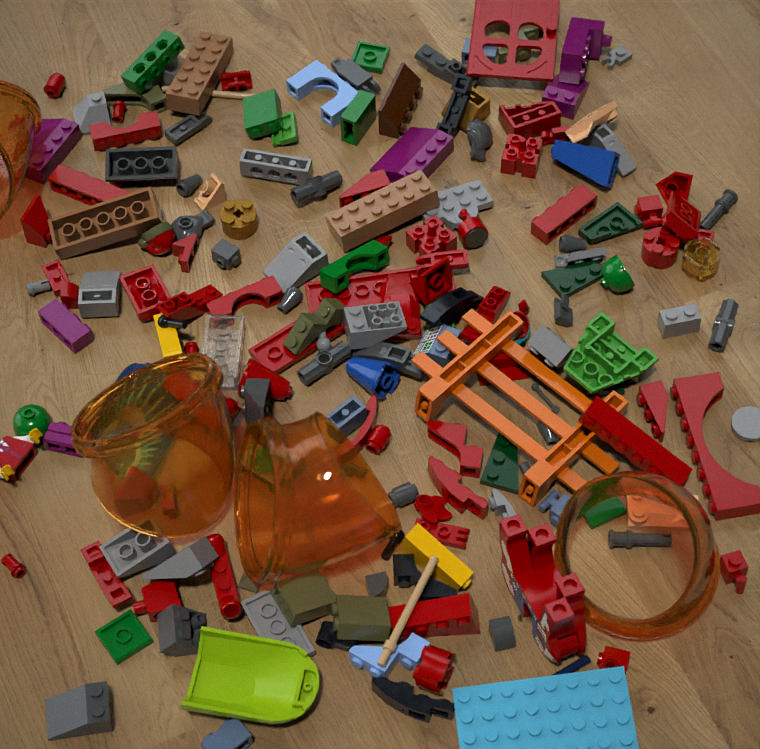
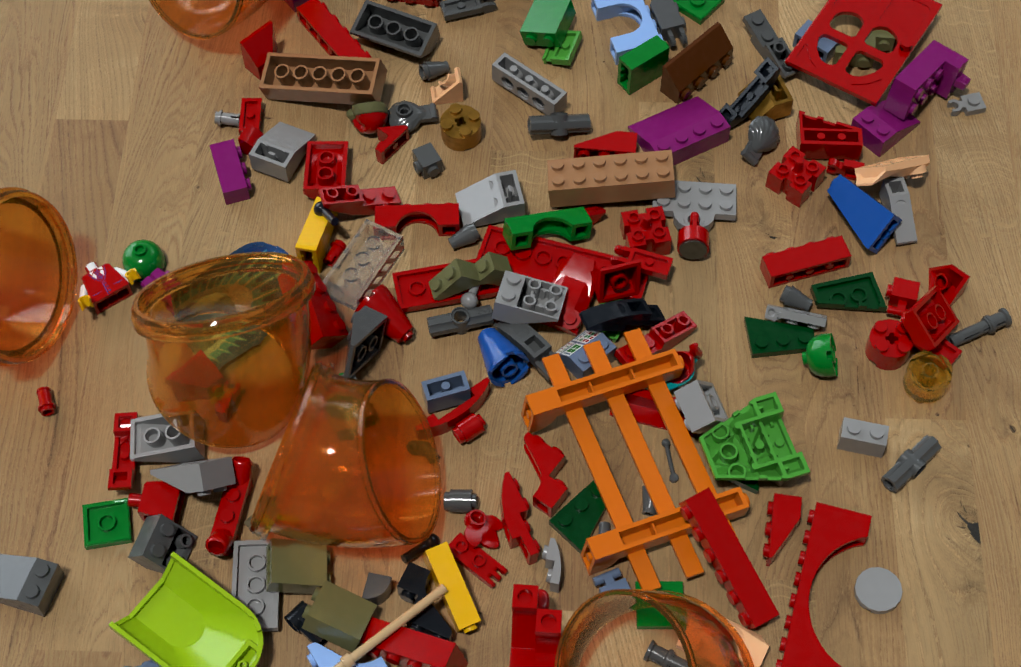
camera: 25 degrees right, 5 degrees up
dark grey plate [554,293,573,327] -> none

